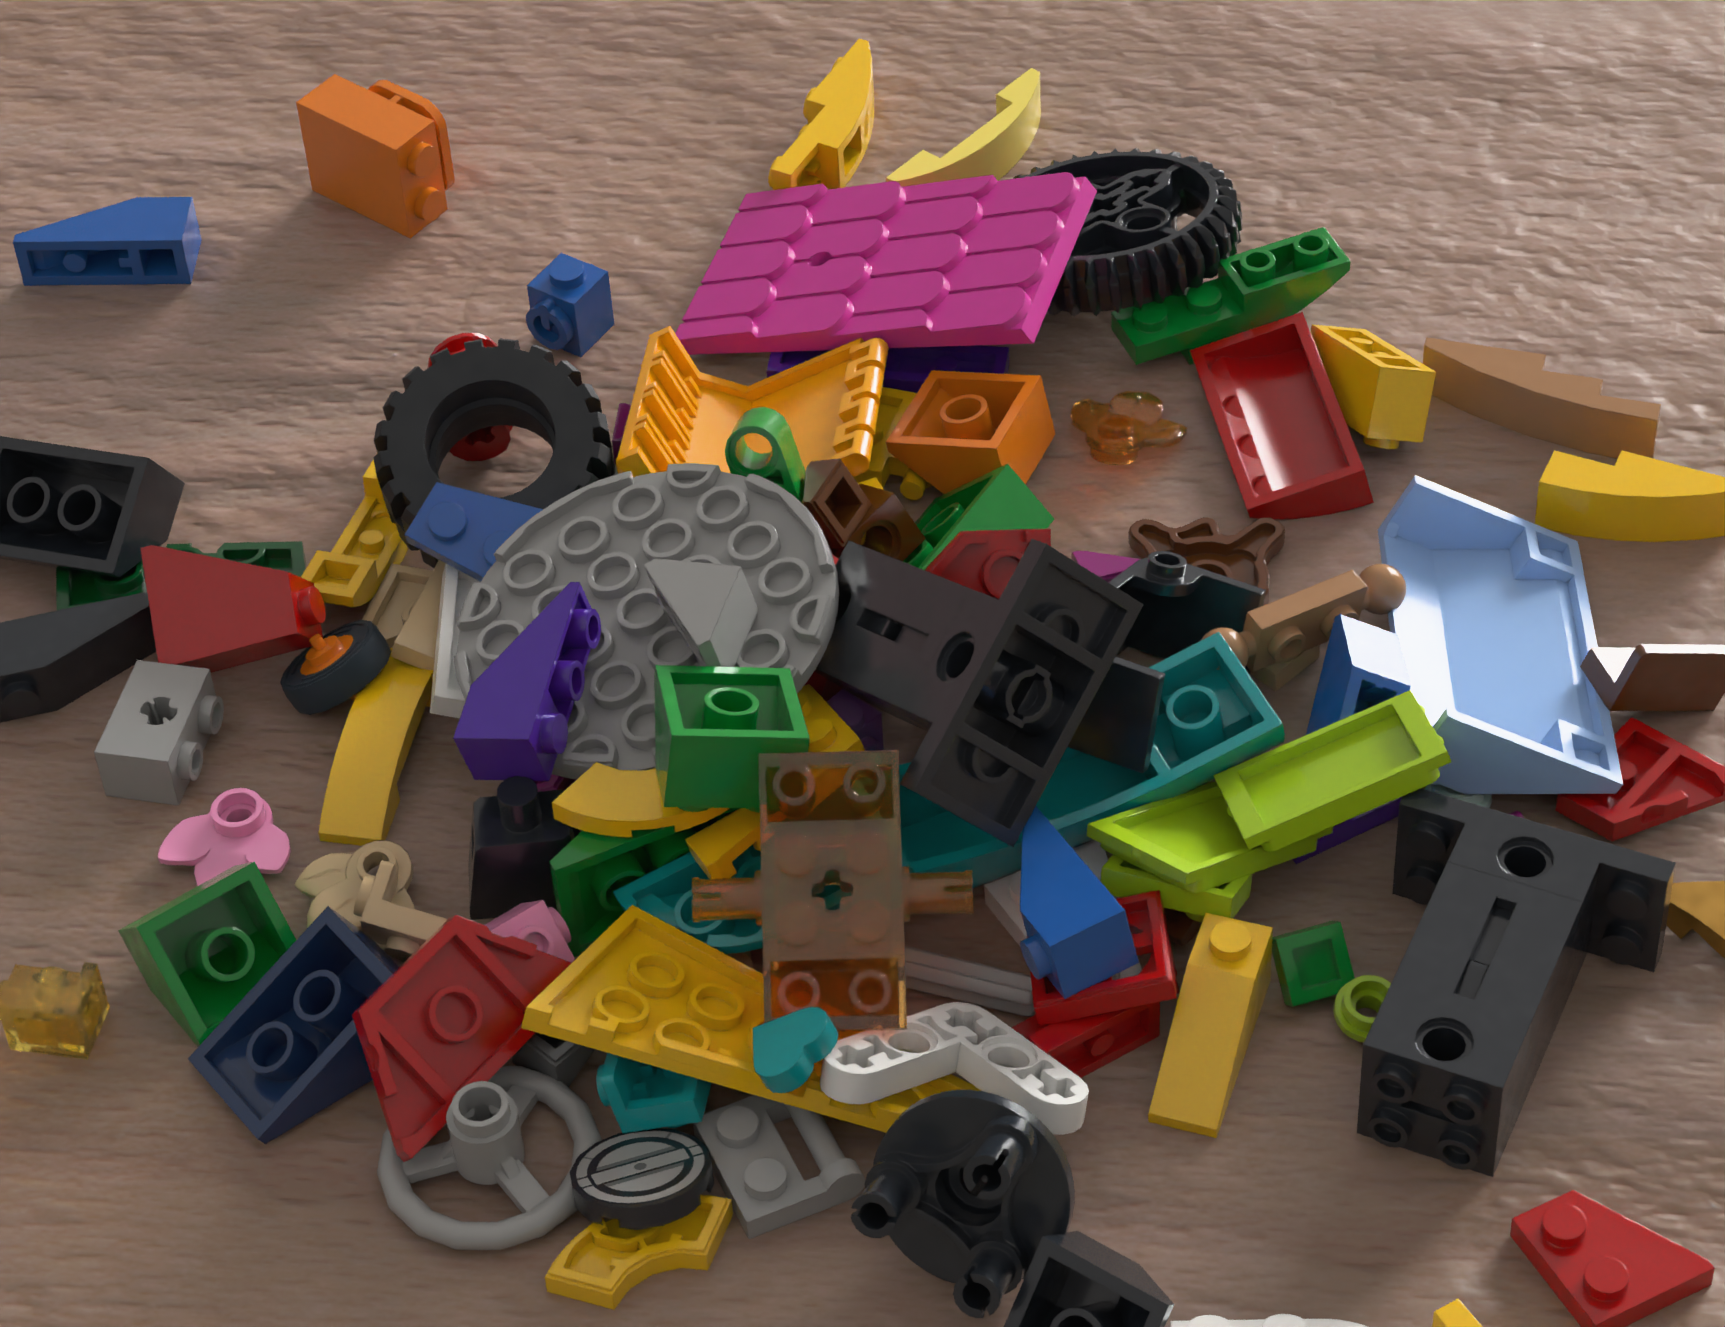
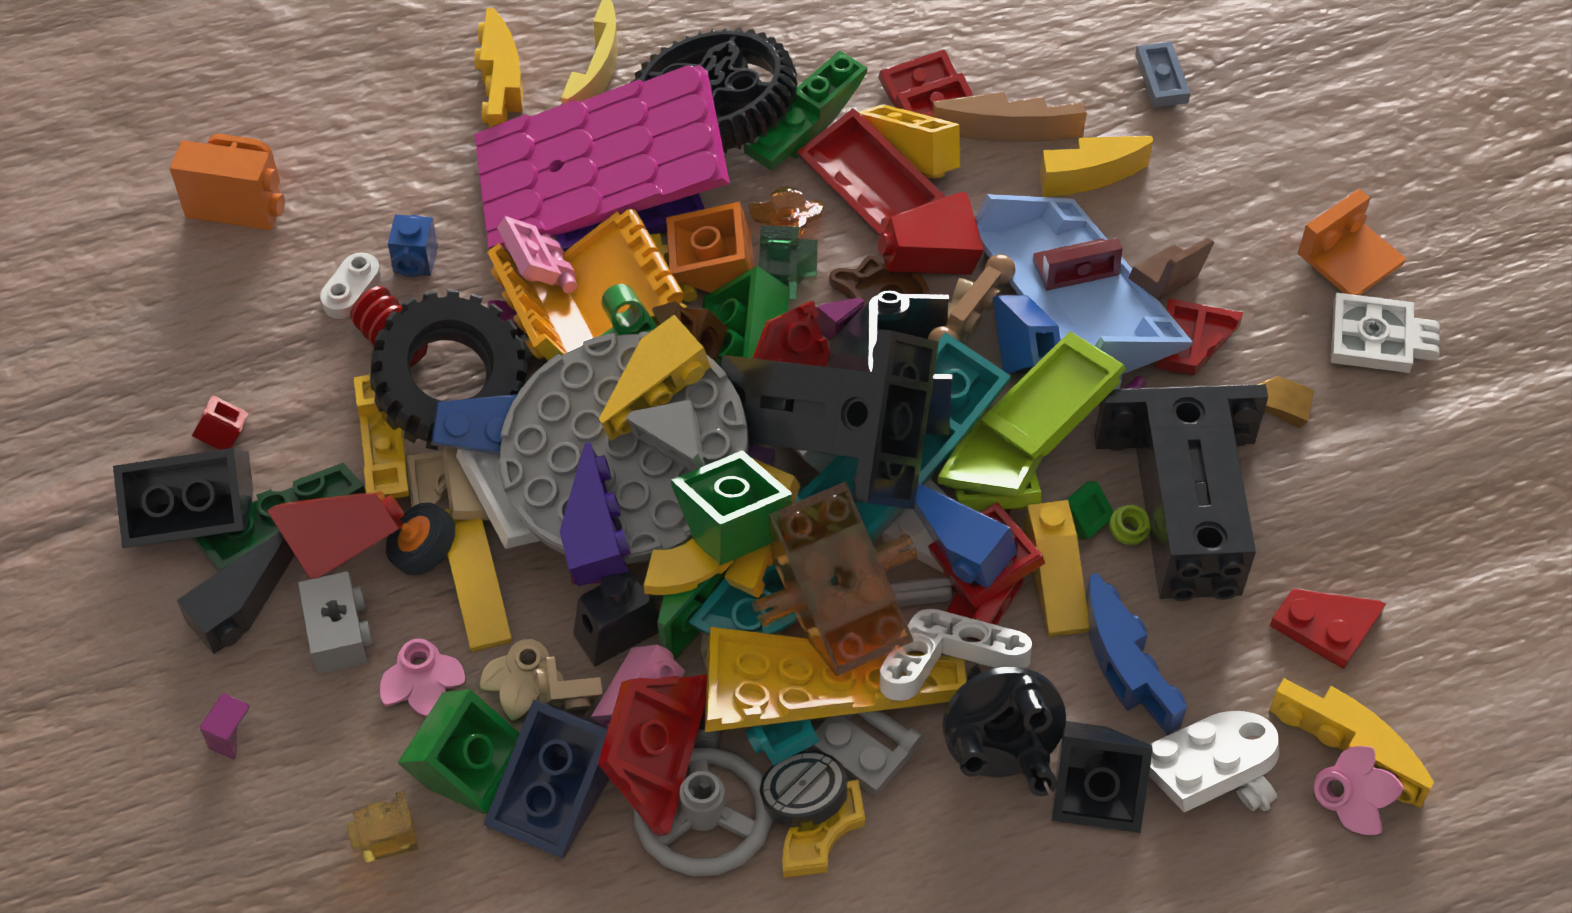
camera: 30 degrees left, 10 degrees up
blue slope [13,197,202,286] -> none
teal tile [752,1007,838,1093] -> none
none -> red slope [192,396,248,450]
none -> white plate [320,253,381,319]
none -> bright pink plate [497,216,577,293]
none -> yellow slope [599,315,711,442]
none -> clear green brick [759,225,818,299]
none -> red slope [878,49,974,117]
none -> red slope [878,192,984,275]
none -> dark red panel [1033,238,1123,291]
none -> blue slope [1086,572,1187,735]

